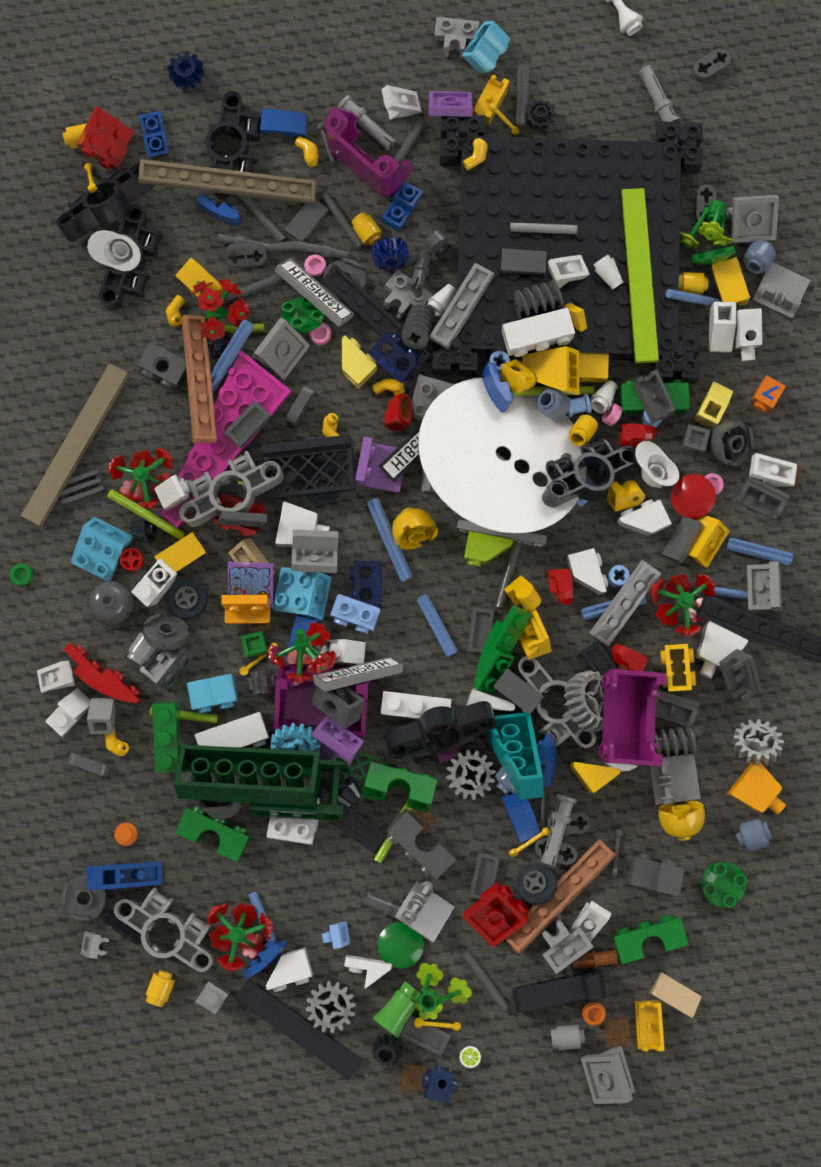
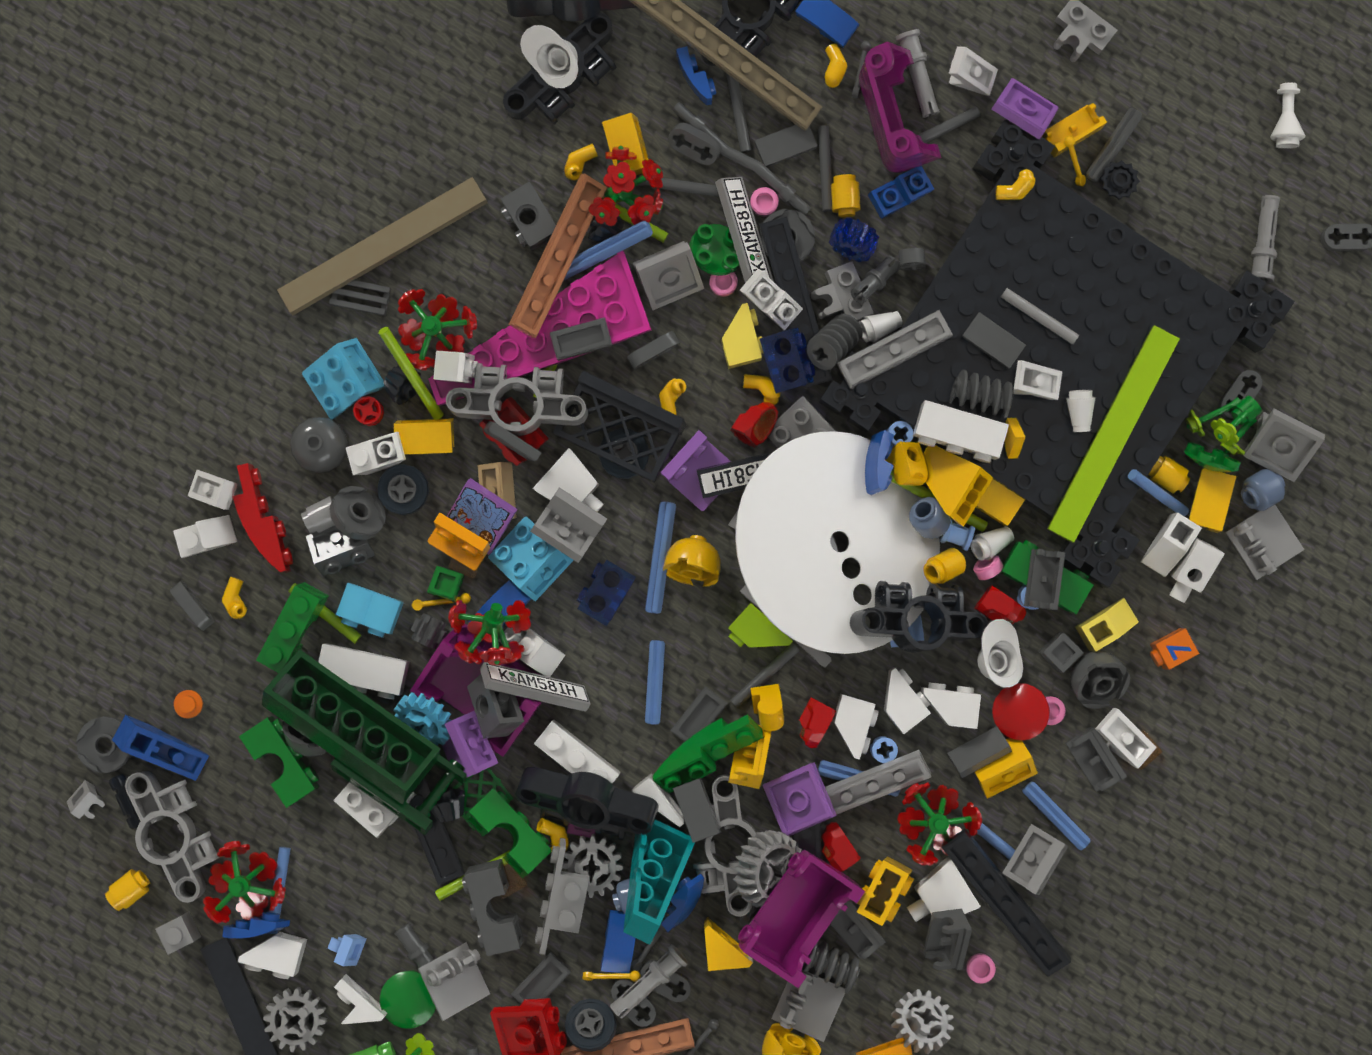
camera: 35 degrees right, 5 degrees up
green tile [10,563,34,586] -> none
light grey brick [87,698,116,734] -> none
light blue bracket [330,594,380,634] -> none
medium azure brick [462,21,510,73] -> none
yellow leg [607,480,645,512] -> none
none -> light grey bracket [535,838,589,955]
none -> yellow arm [536,818,569,852]
none -> white slope [740,269,803,330]
none -> medium lavender tile [763,762,837,836]
none -> white slope [884,667,931,734]
none -> bright pink tile [966,953,996,984]

